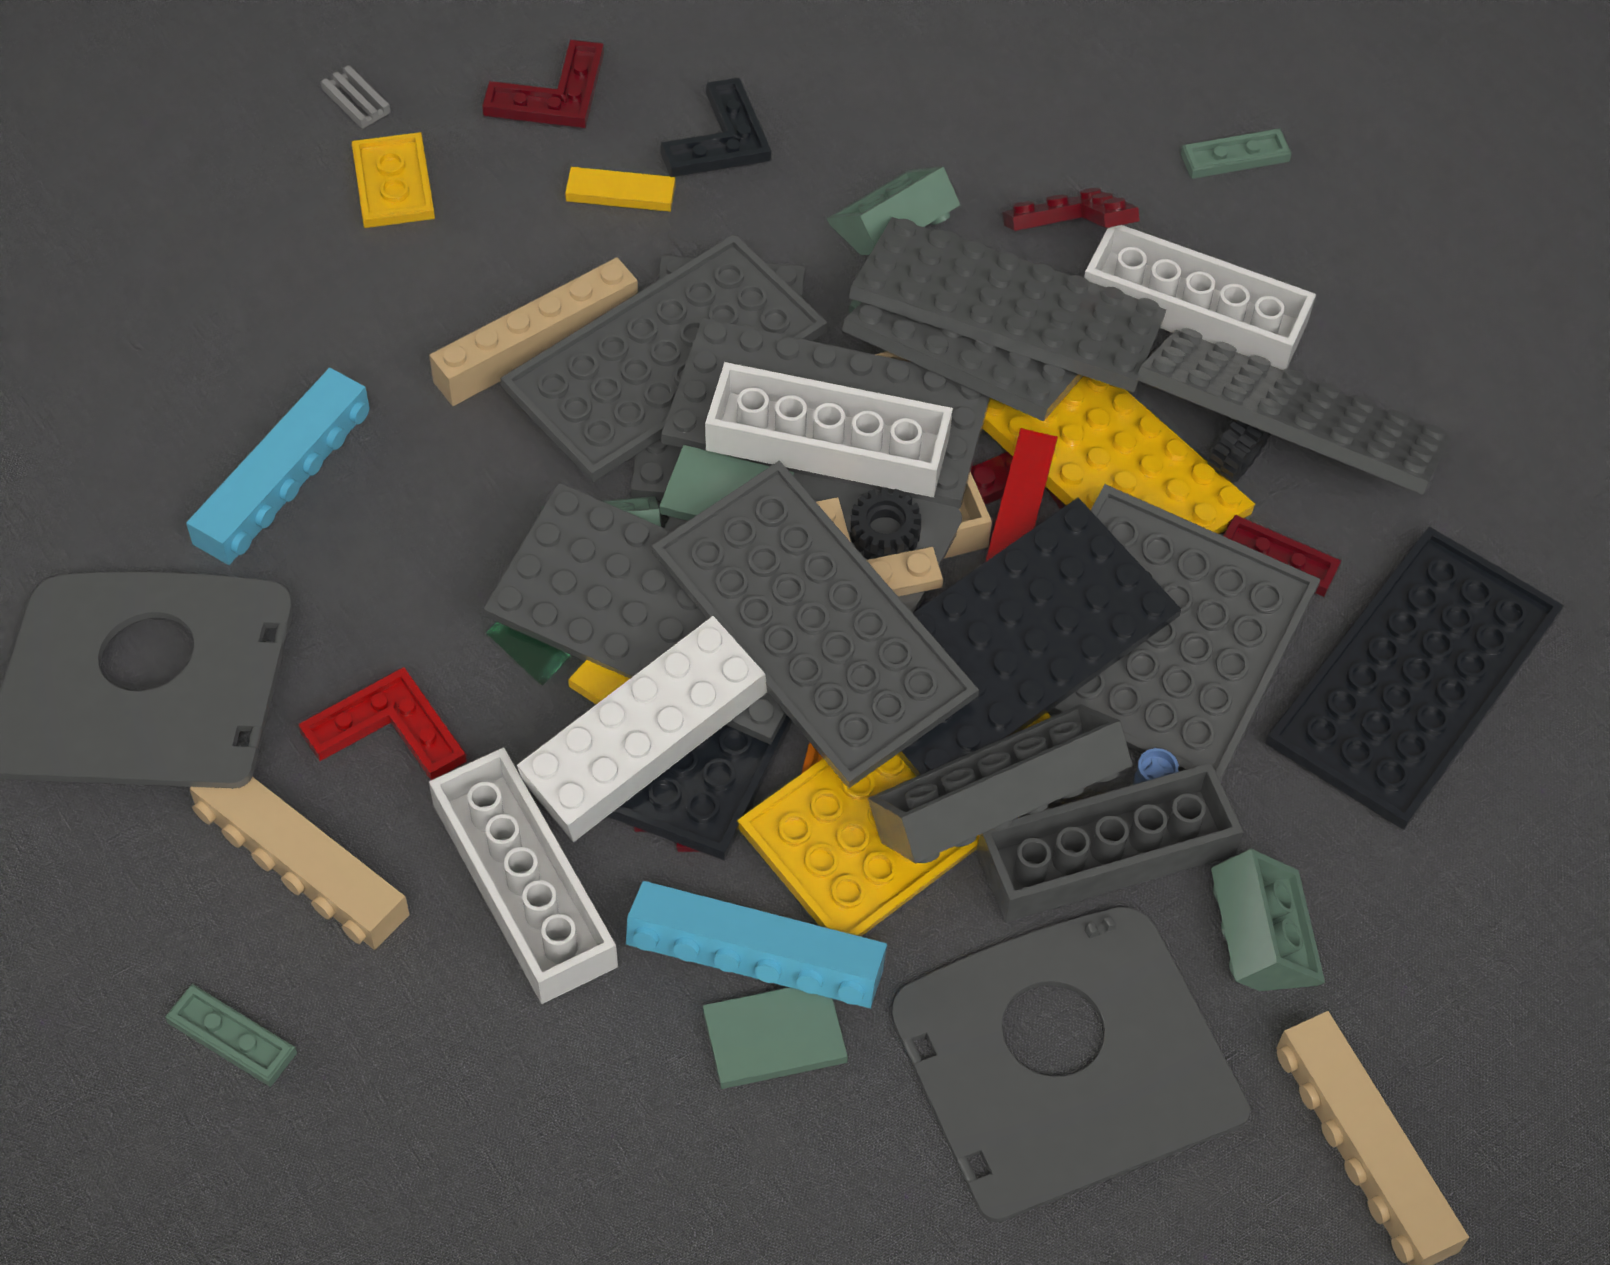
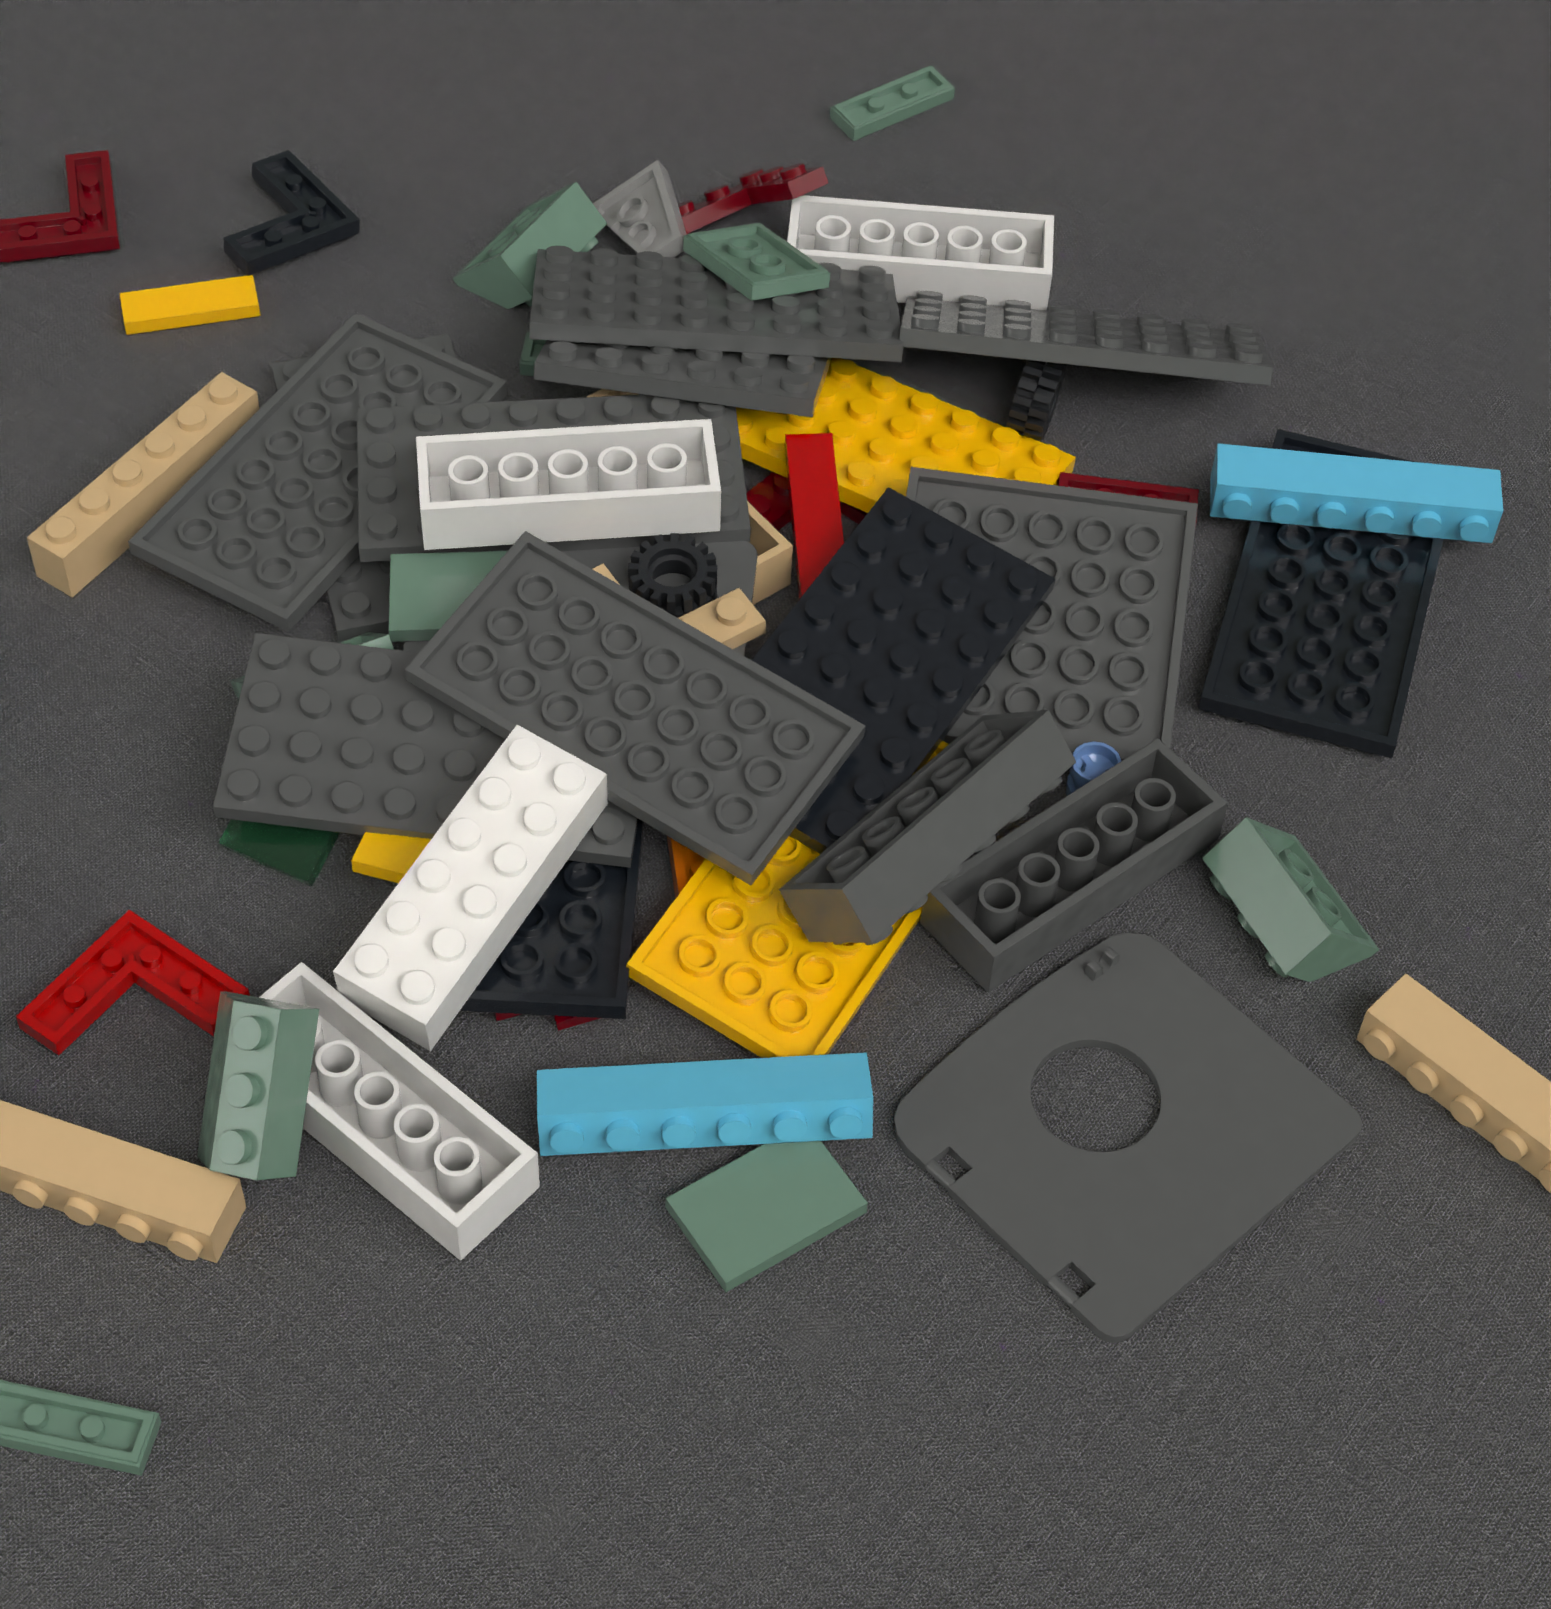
camera: 20 degrees left, 5 degrees down
none -> sand green slope [197,991,319,1181]
none -> light grey wing [593,160,687,258]
none -> sand green tile [683,223,830,301]
none -> medium azure brick [1210,443,1503,543]

